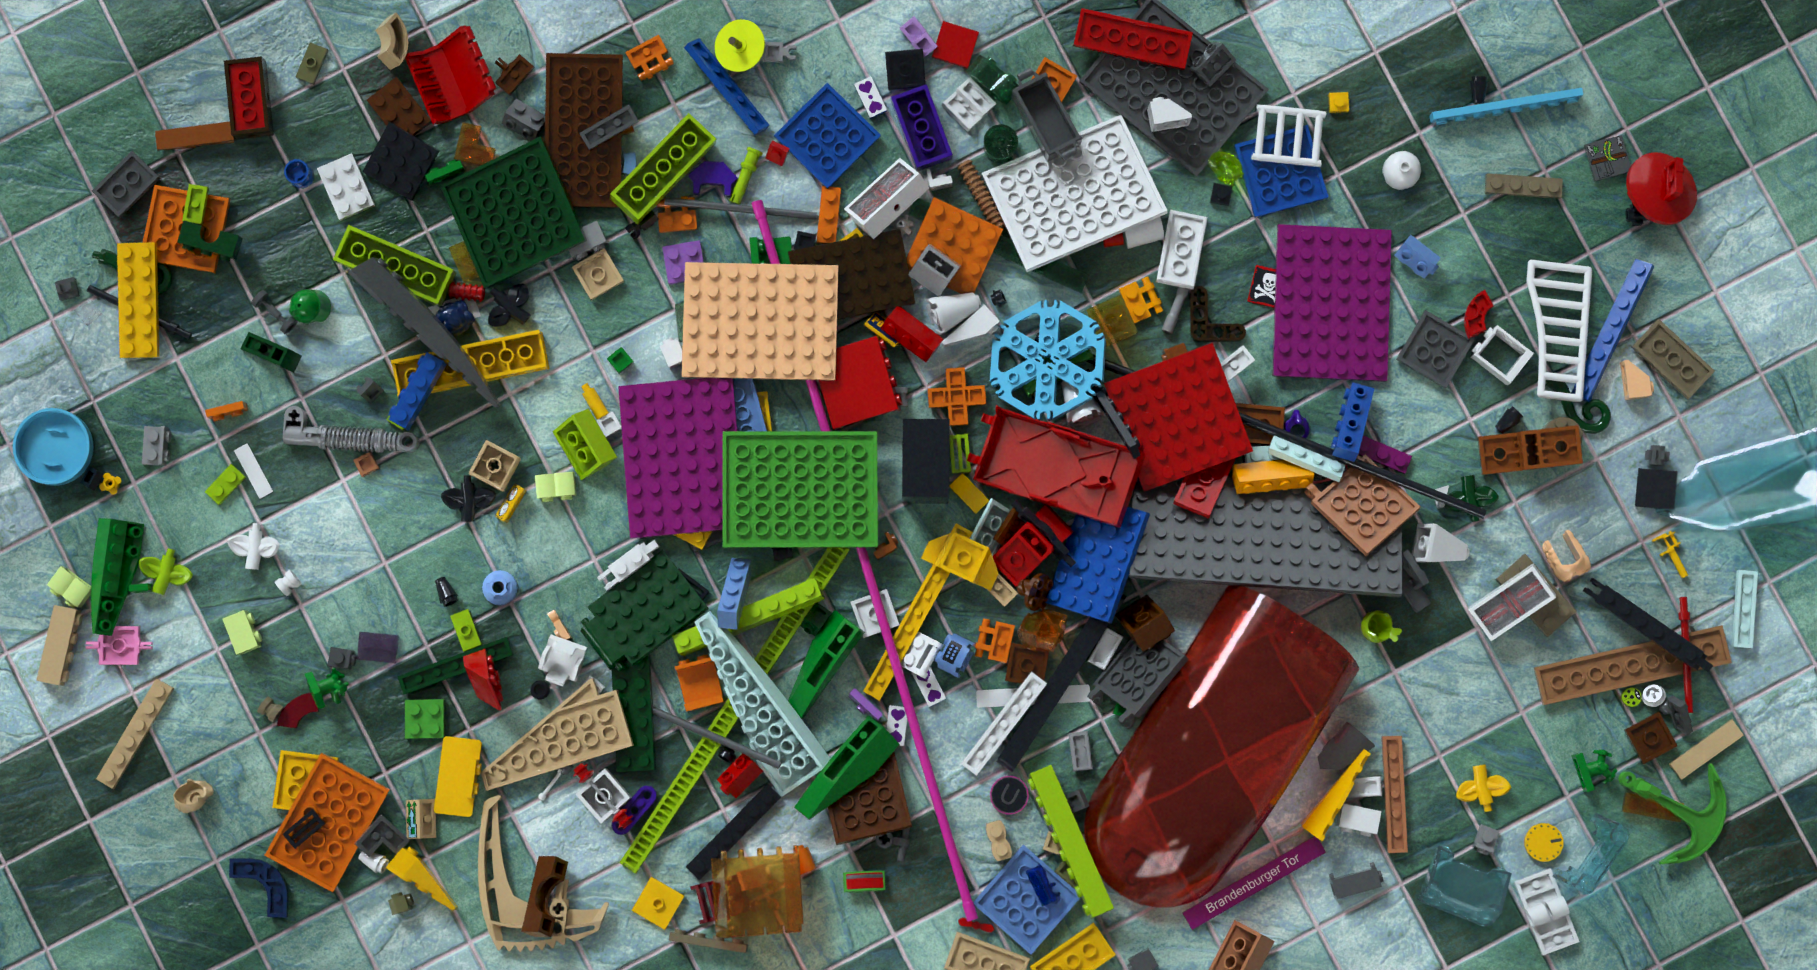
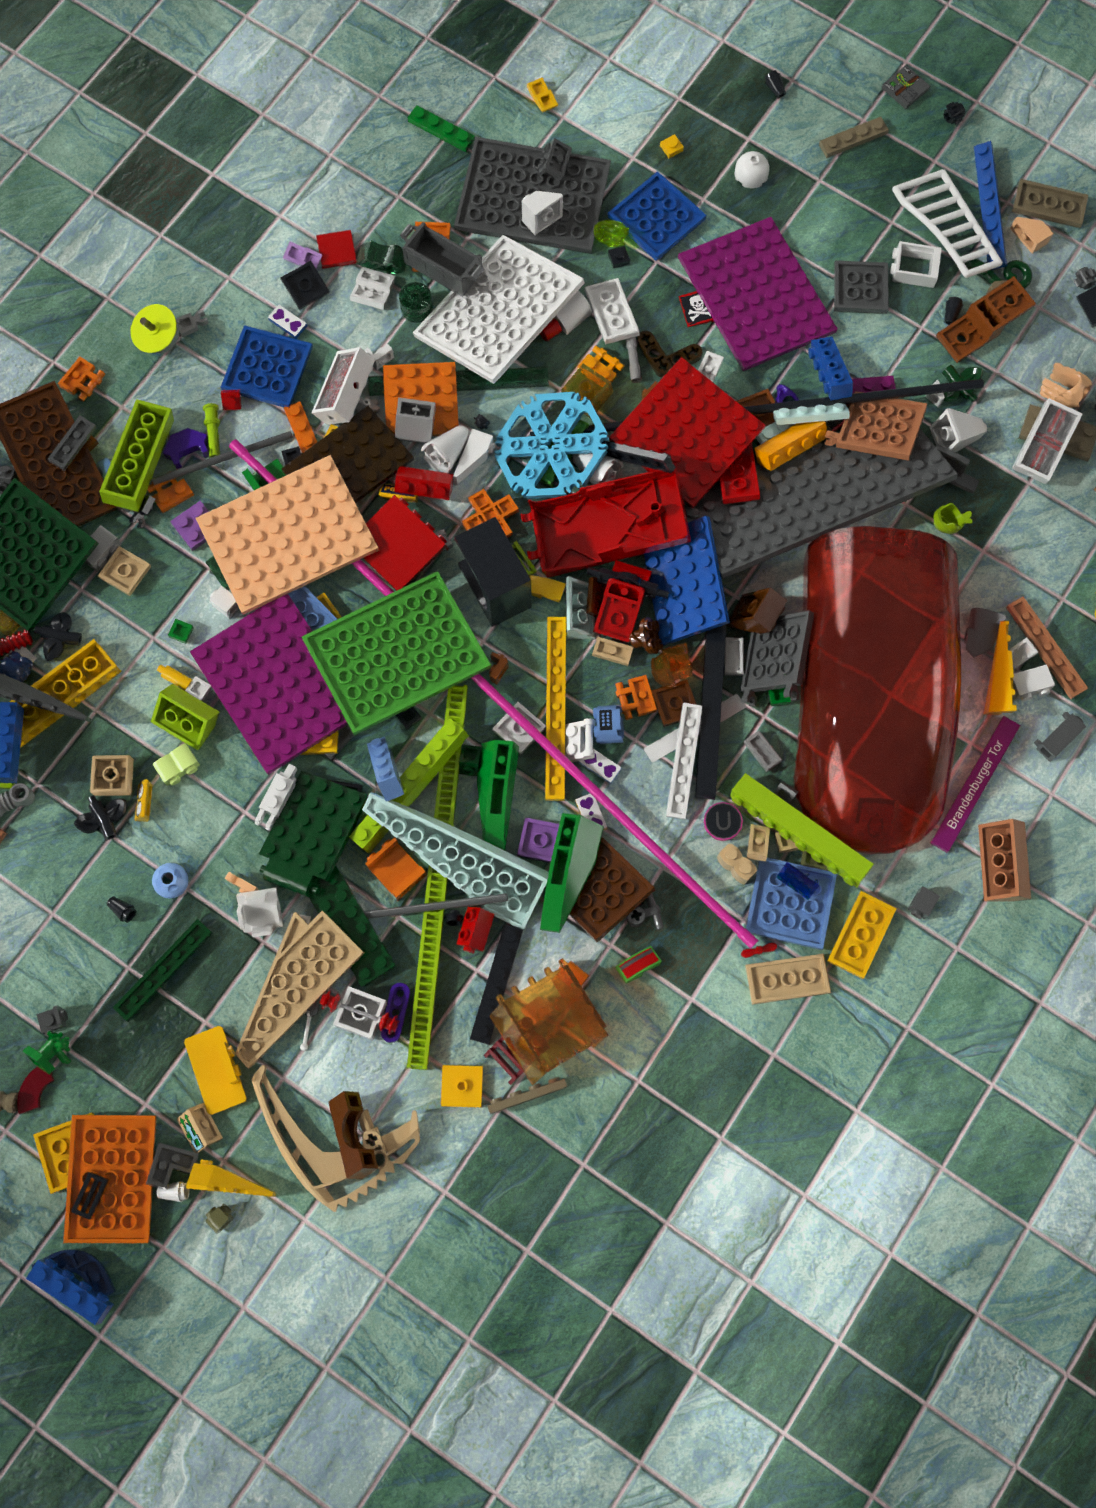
camera: 30 degrees left, 10 degrees down
clear purple plate [356,632,399,663] -> none
bright green plate [405,699,445,739] -> none
lime plate [450,609,482,652] -> none
red slope [463,649,504,710] -> none
black plate [530,680,550,700] -> none
blue plate [684,38,770,135] -> none
medium lavender plate [848,688,883,722] -> none
dark purple brick [891,84,953,172] -> none
yellow piece [921,532,999,591] -> none
medium nougat piece [957,160,1005,228] -> none
red plate [1073,8,1193,70] -> none
white bar [1251,104,1327,167] -> none
medium blue brick [1394,235,1440,279] -> none
medium azure plate [1429,88,1583,125] -> none
red tile [1464,290,1494,339] -> none
red bracket [1626,152,1697,225] -> none
none -> blue brick [26,1258,114,1325]
none -> medium lavender plate [517,817,559,863]
none -> tan plate [747,824,770,862]

